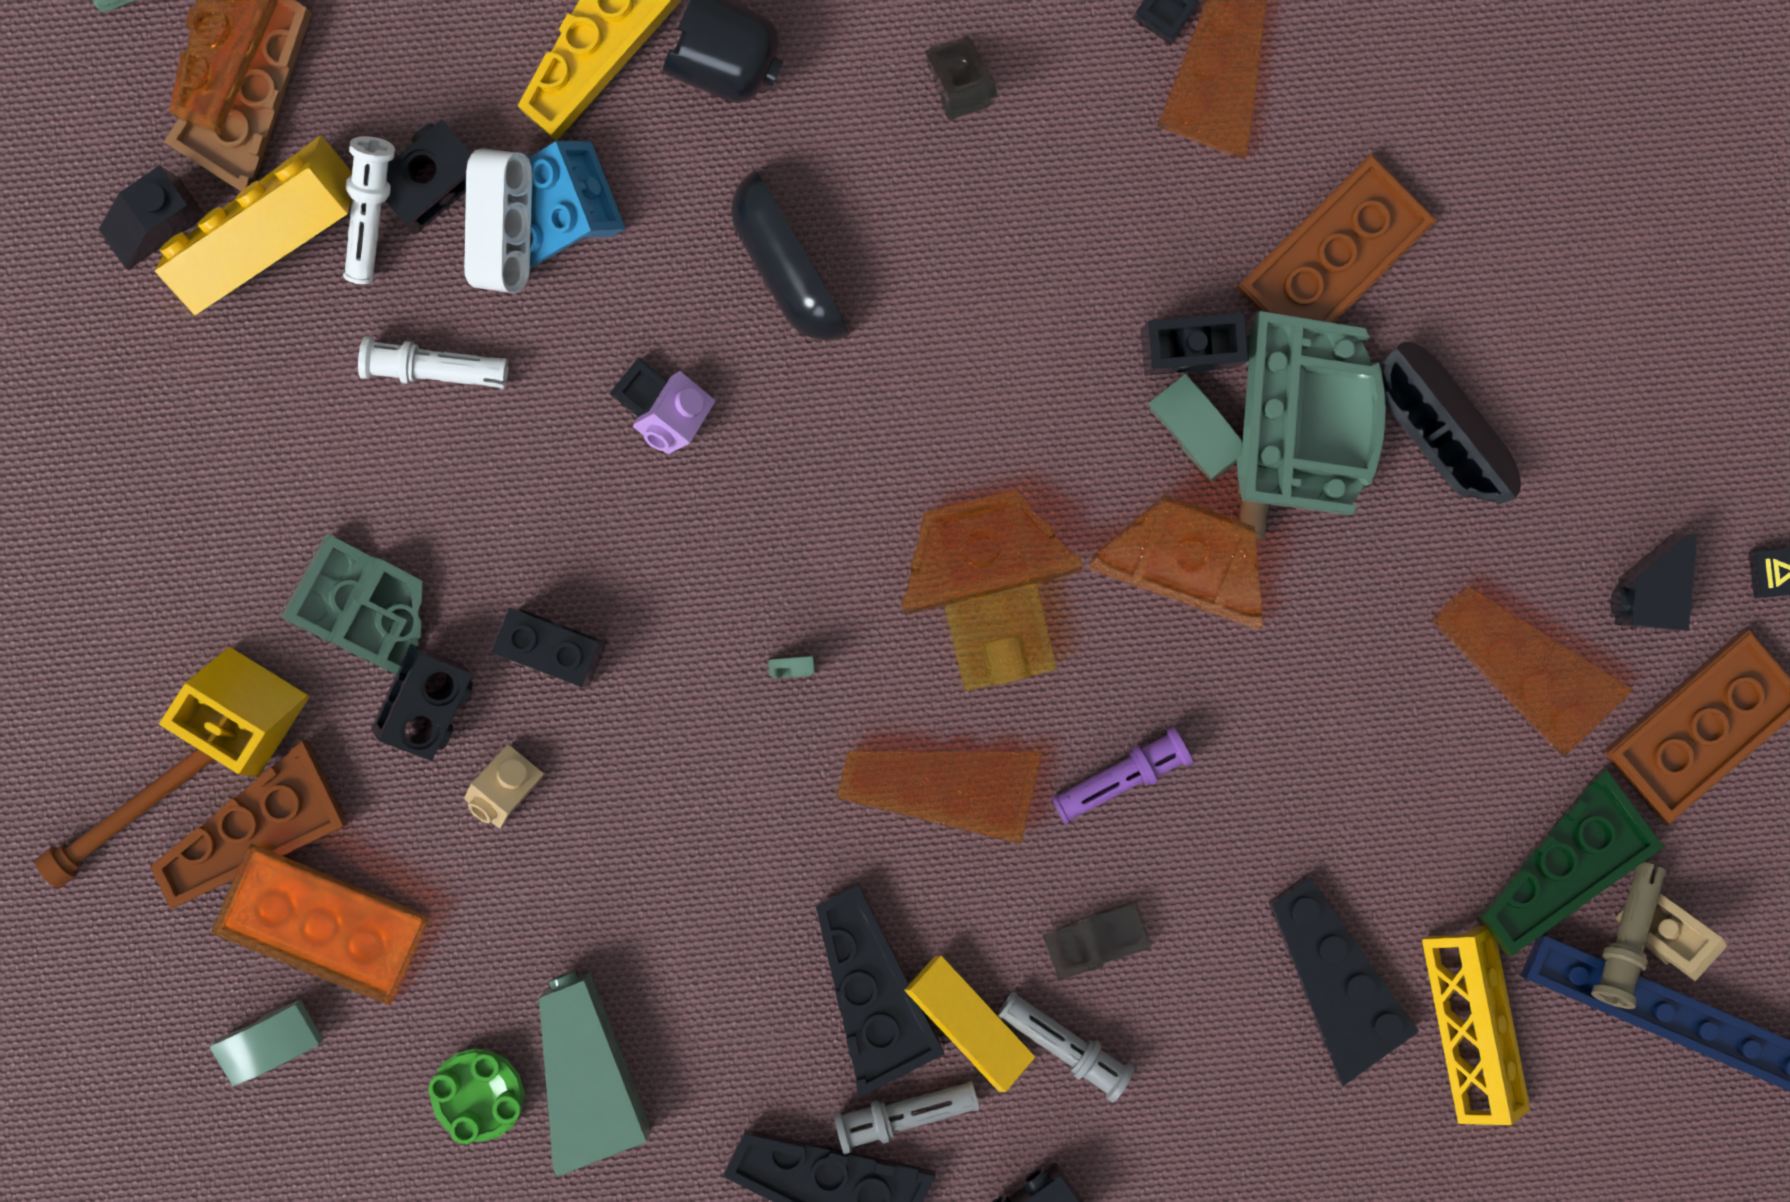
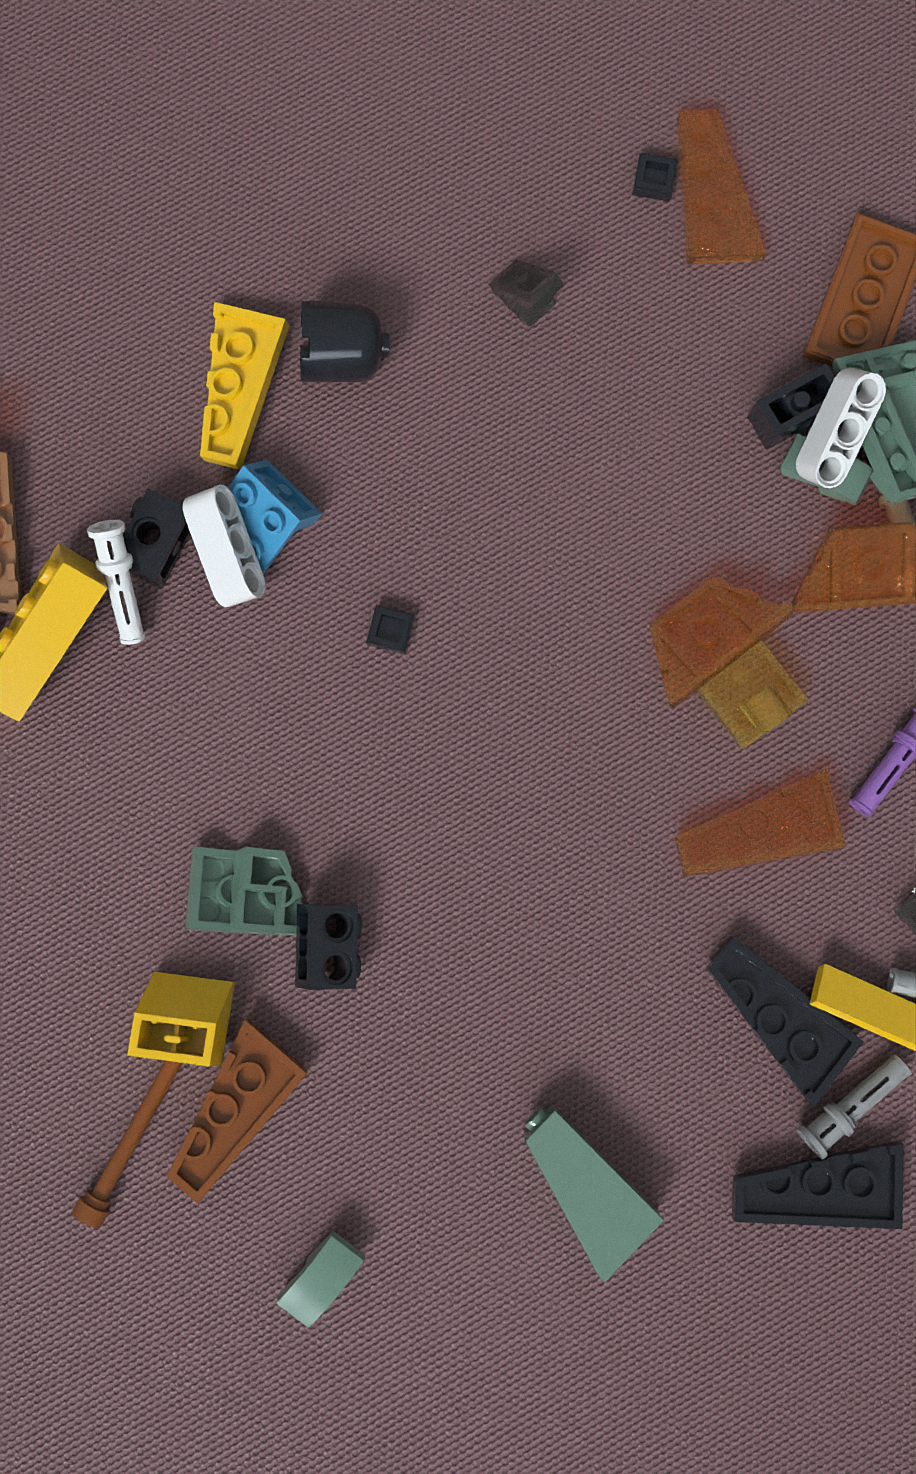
camera: 20 degrees left, 5 degrees down
clear orange tile [211,843,430,1006] -> none
white pin [358,336,509,389] -> none
bright green dish [428,1048,525,1144] -> none
tan bracket [464,744,544,828] -> none
black brick [492,608,607,687] -> none
lavender bracket [633,371,716,454] -> none
black brick [731,170,849,341] -> none
sand green tile [768,655,816,678] -> none
none -> white beam [796,367,886,488]

